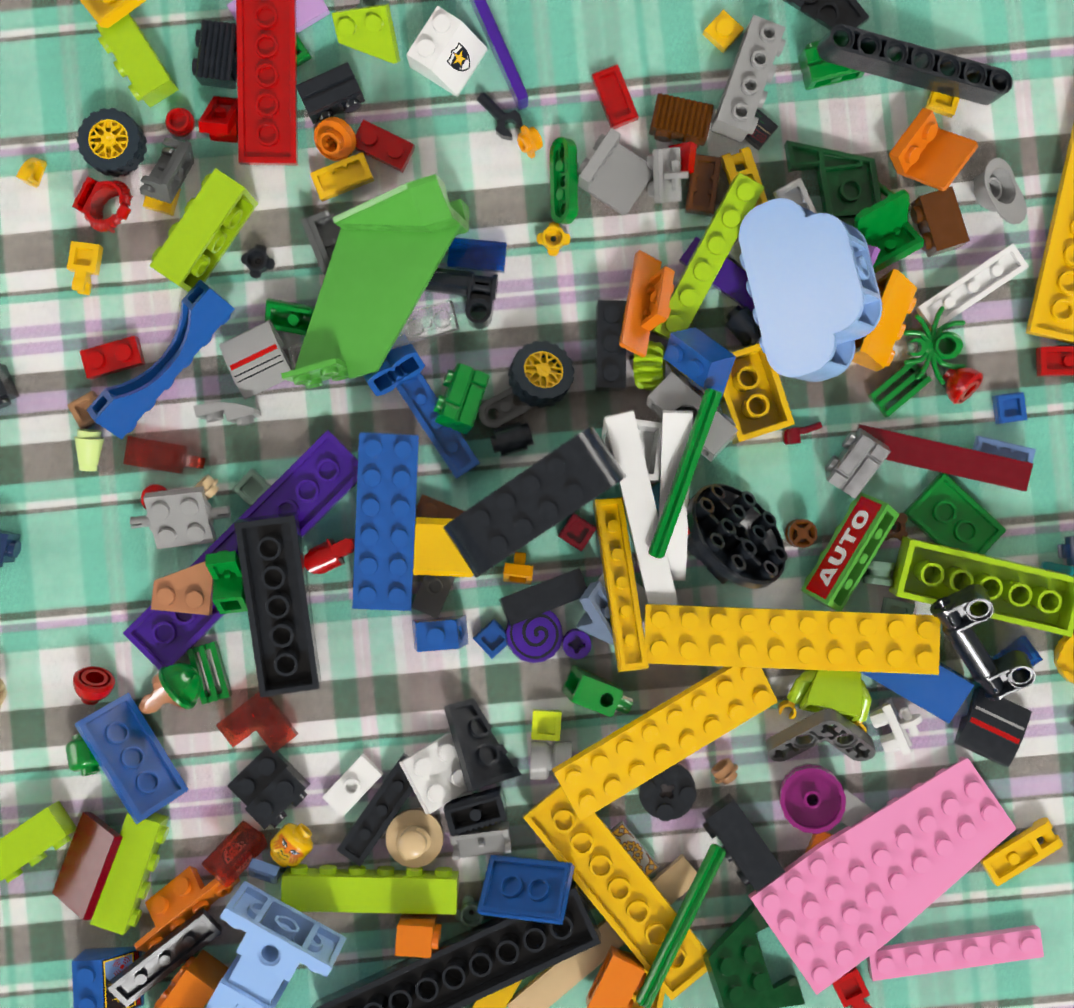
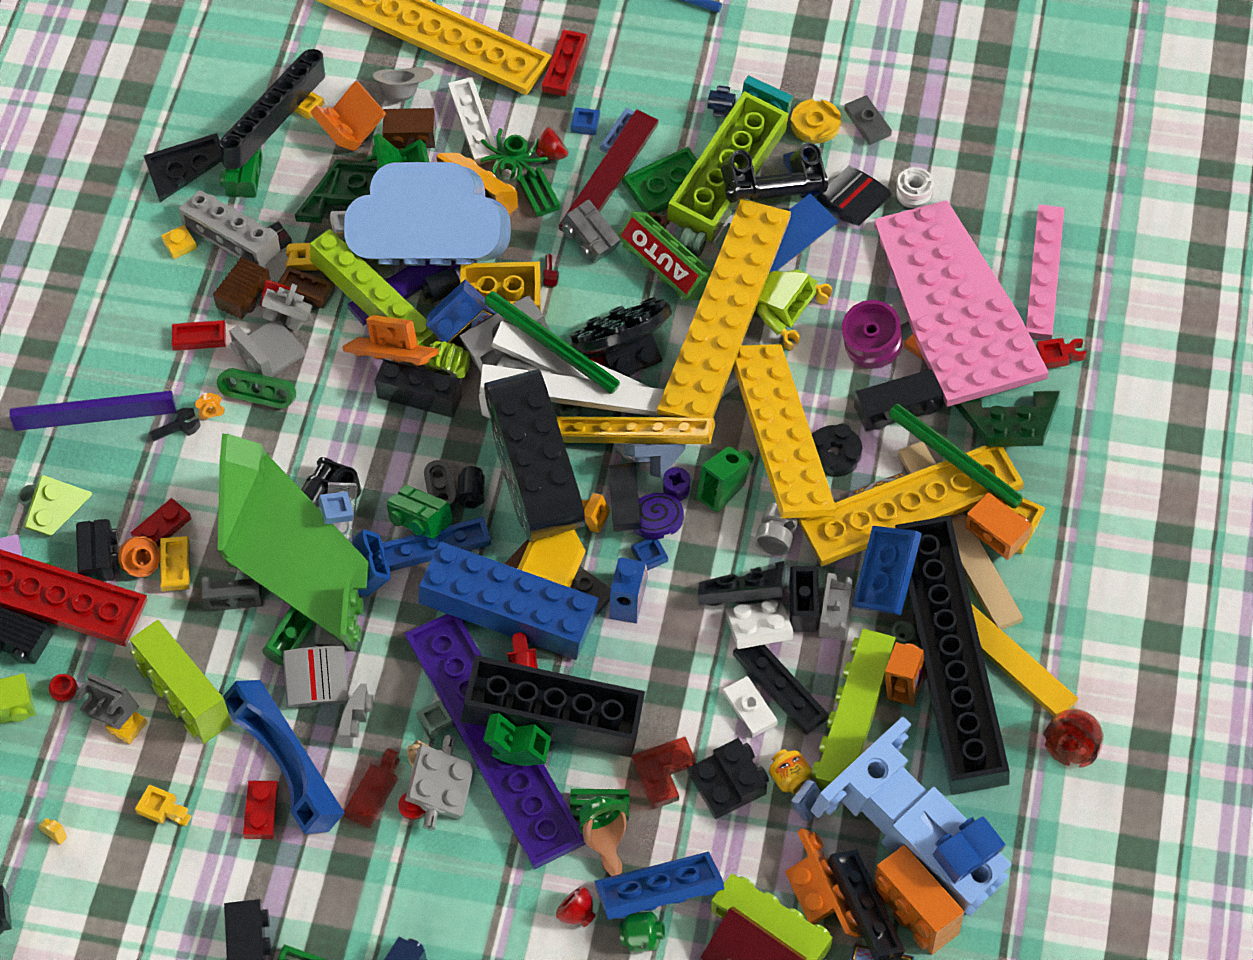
camera: 70 degrees left, 30 degrees down
medium nougat tile [67,391,98,429] -> none
red piece [72,177,133,233] -> none
yellowish green cone [74,429,105,471] -> none
black wheel [77,108,147,177] -> none
nougat wing [151,561,213,615] -> none
red slope [198,96,238,143] -> none
clear red slope [201,820,267,888] -> none
black plate [241,244,275,279] -> none
tan plate [386,808,444,868] -> none
white slope [406,6,488,97] -> none
clear blue plate [447,238,507,273] -> none
black wheel [508,341,575,408] -> none
neon yellow plate [531,709,562,741] -> none
yellow plate [536,222,571,256] -> none
dark red tile [558,513,597,552] -> none
medium nougat plate [711,758,738,785] -> none
dark grey beam [766,709,876,762] -> none
reddish brown wheel [784,519,817,548] -> none
white hips [869,697,923,755] -> none
yellow plate [980,817,1064,887] -> none
none -> medium blue plate [318,491,354,524]
none -> white wheel [896,167,934,209]

